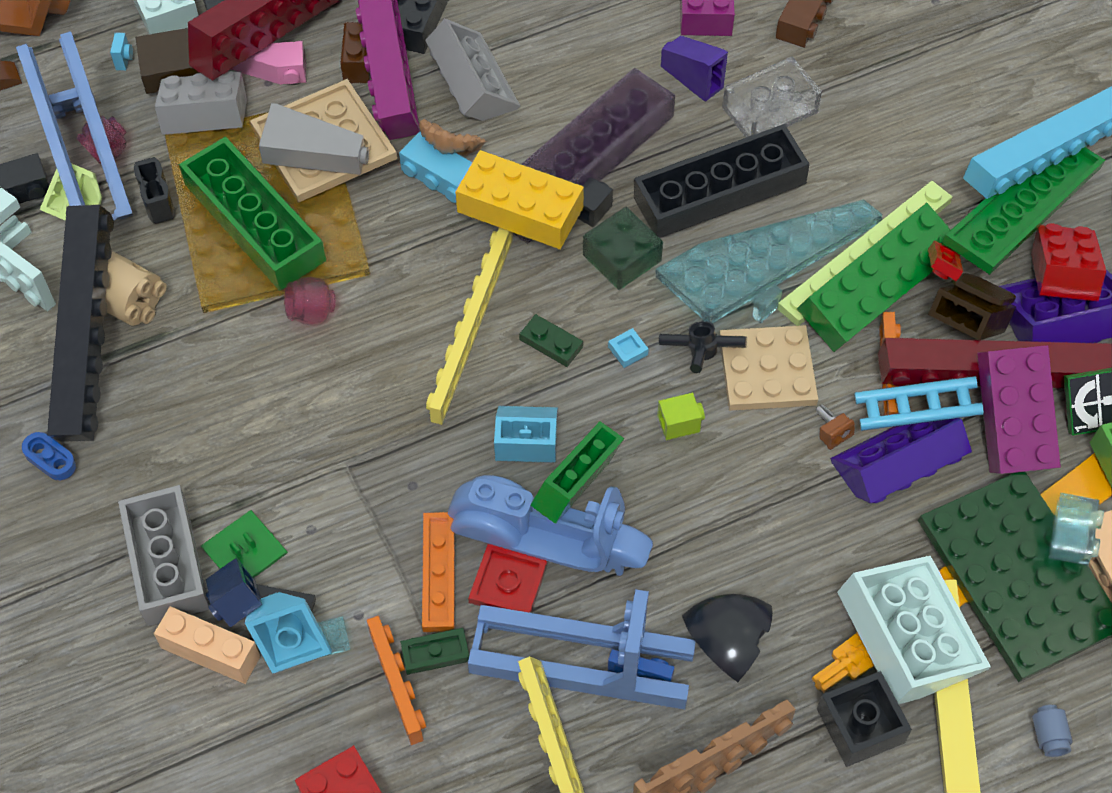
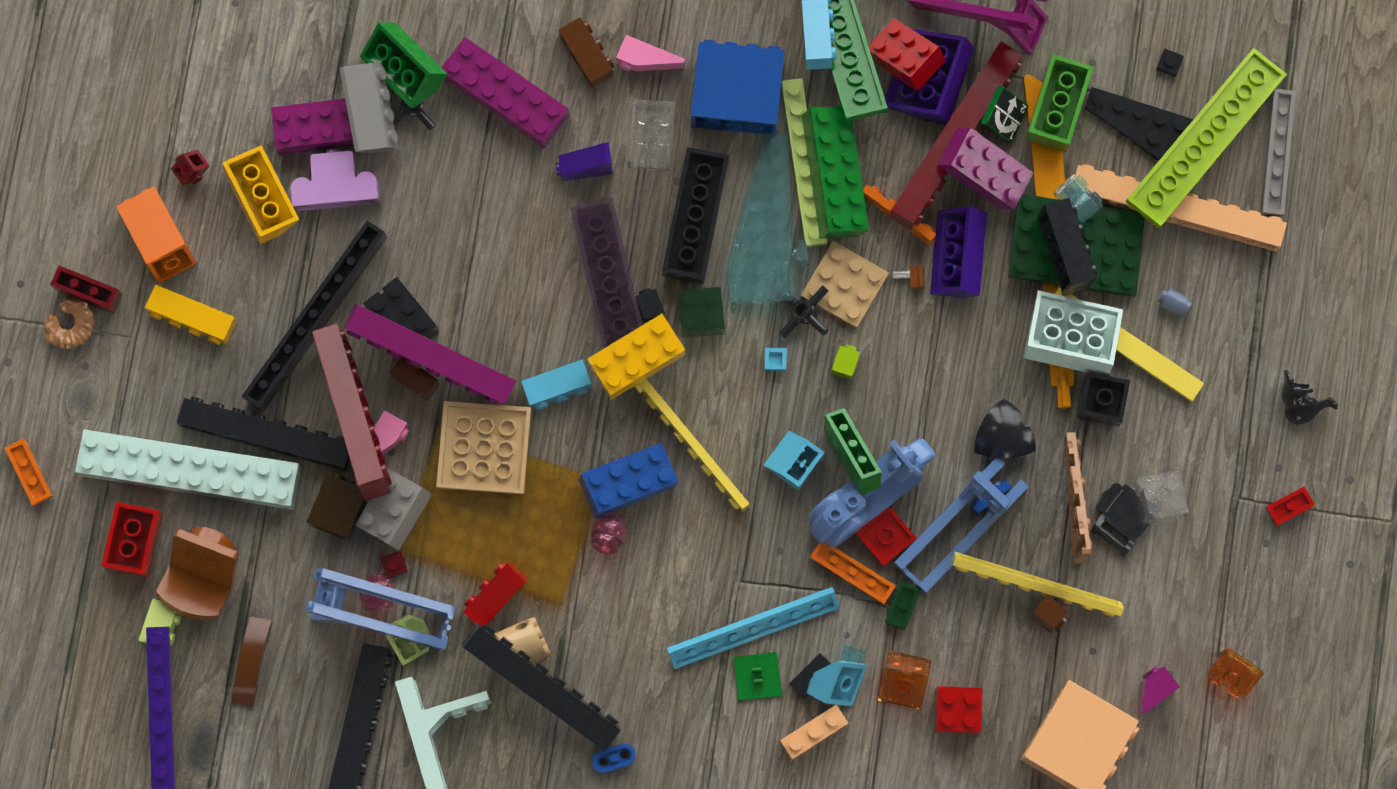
camera: 55 degrees left, 20 degrees up
medium azure plate [110,33,133,71] -> none
light grey brick [118,485,209,626] -> none
black brick [134,157,175,224] -> none
green brick [179,136,326,291] -> none
dark blue brick [205,557,262,628] -> none
light grey slope [259,103,369,175] -> none
orange plate [367,615,426,745] -> none
medium nougat piece [419,119,486,156] -> none
light grey slope [425,18,520,121] -> none
dark green plate [519,314,583,367] -> none
medium azure bar [854,376,984,431] -> none
red plate [928,240,963,281] -> none
dark brown brick [928,273,1016,341] -> none
none -> dark red plate [380,551,408,579]
none -> red brick [463,561,529,626]
none -> blue brick [578,443,678,519]
none -> bright pink slope [616,35,685,72]
none -> medium azure plate [667,587,839,669]
none -> blue brick [691,40,784,136]
none -> clear orange slope [878,650,932,710]
none -> black brick [1037,198,1097,296]

